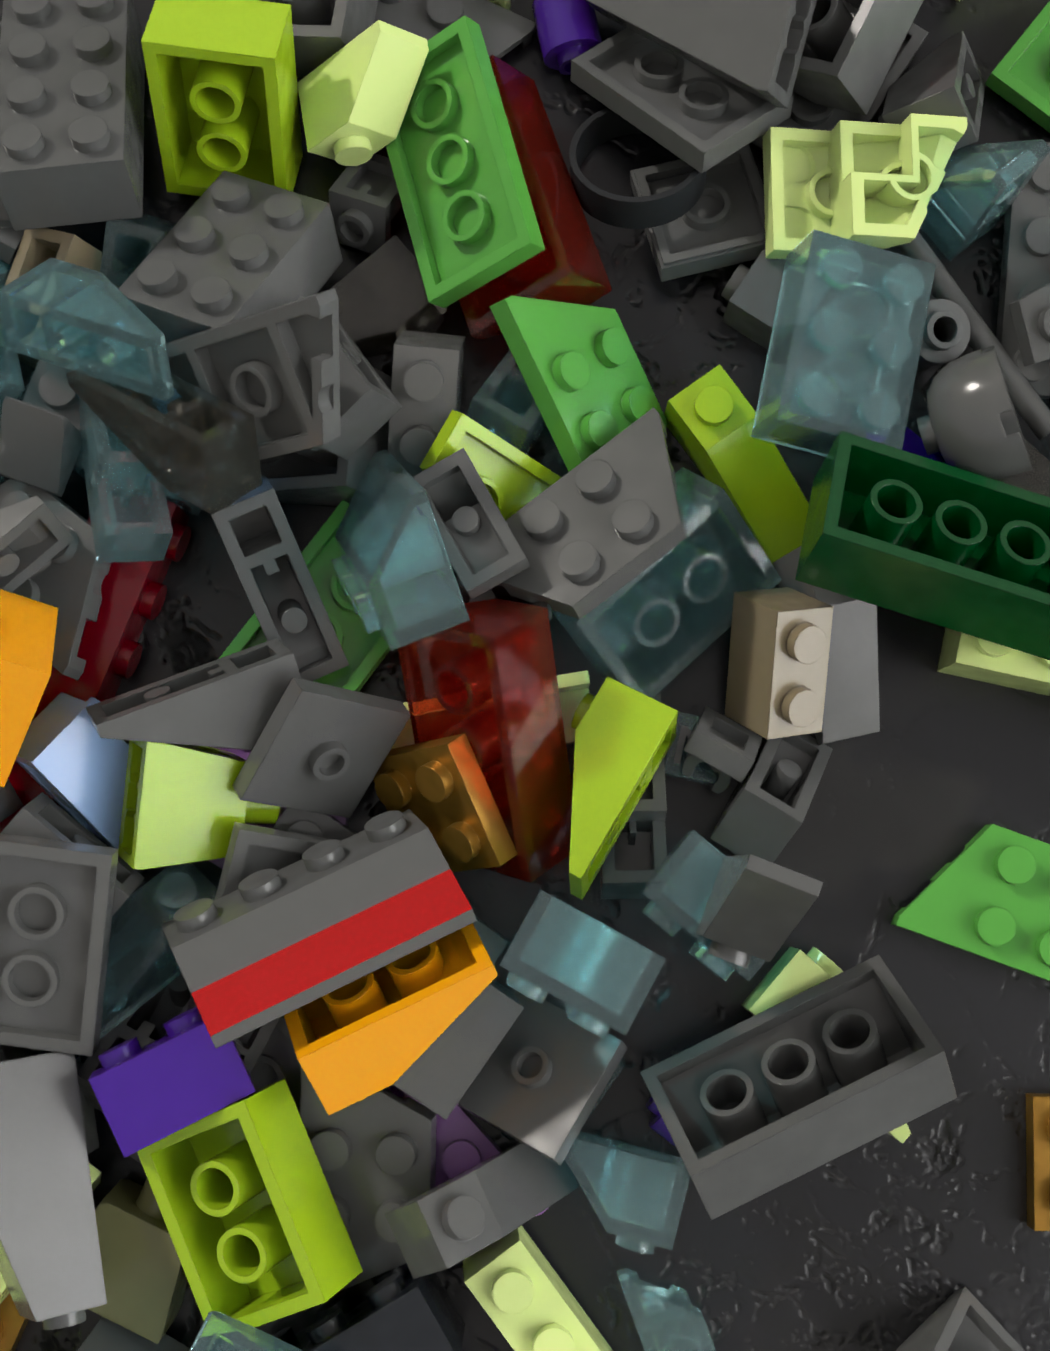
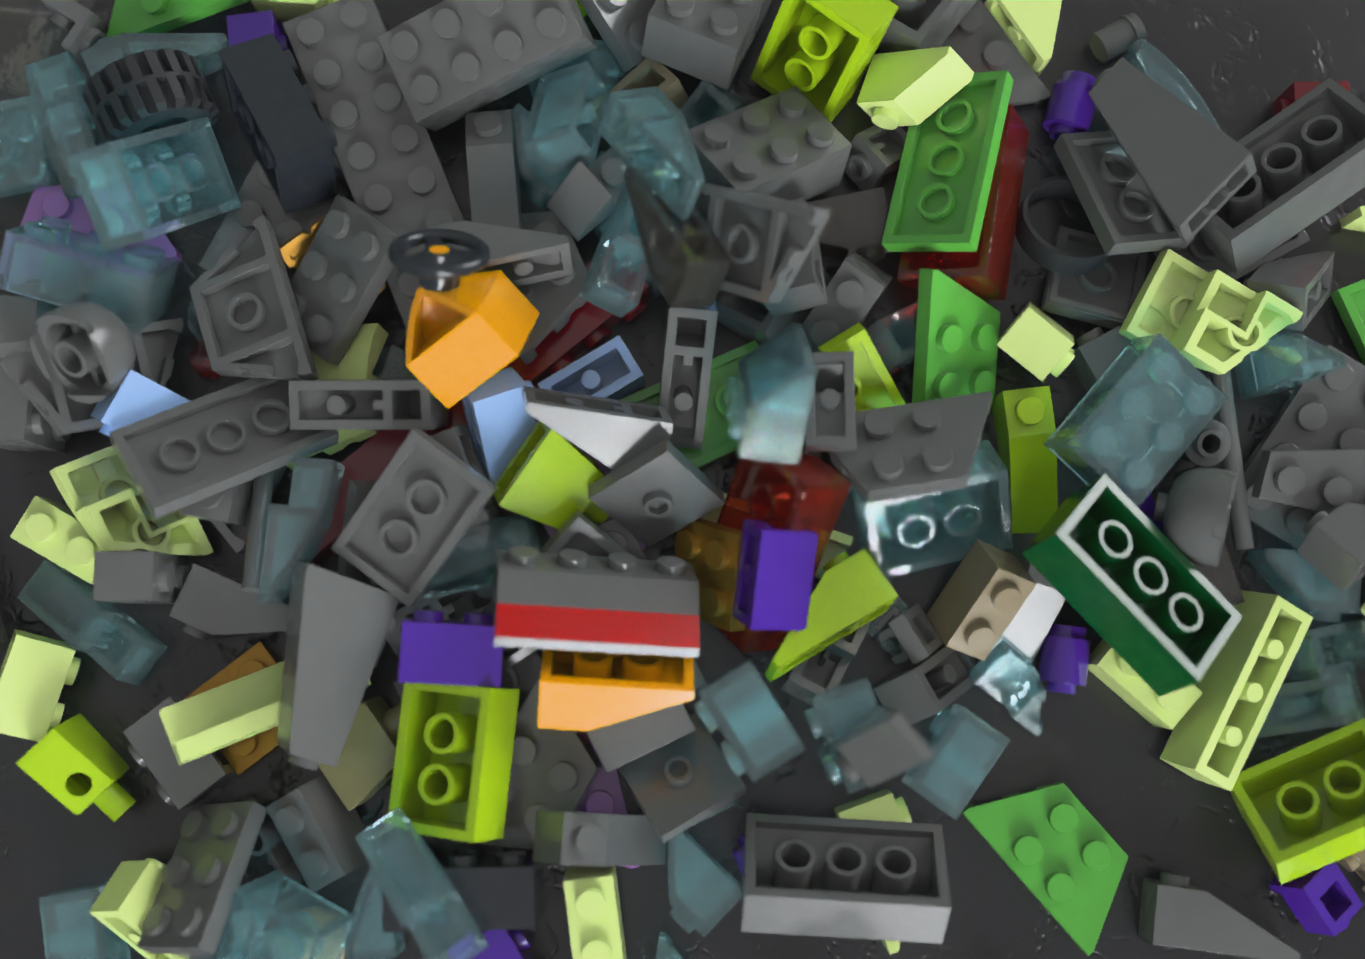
camera: 30 degrees right, 0 degrees up
none -> light blue brick [538,335,645,400]
none -> dark purple panel [733,520,818,630]
none -> clear light blue brick [901,704,1011,820]
none -> clear light blue slope [969,641,1046,737]
none -> yellowish green brick [997,301,1075,381]
none -> dark purple brick [1038,624,1091,695]

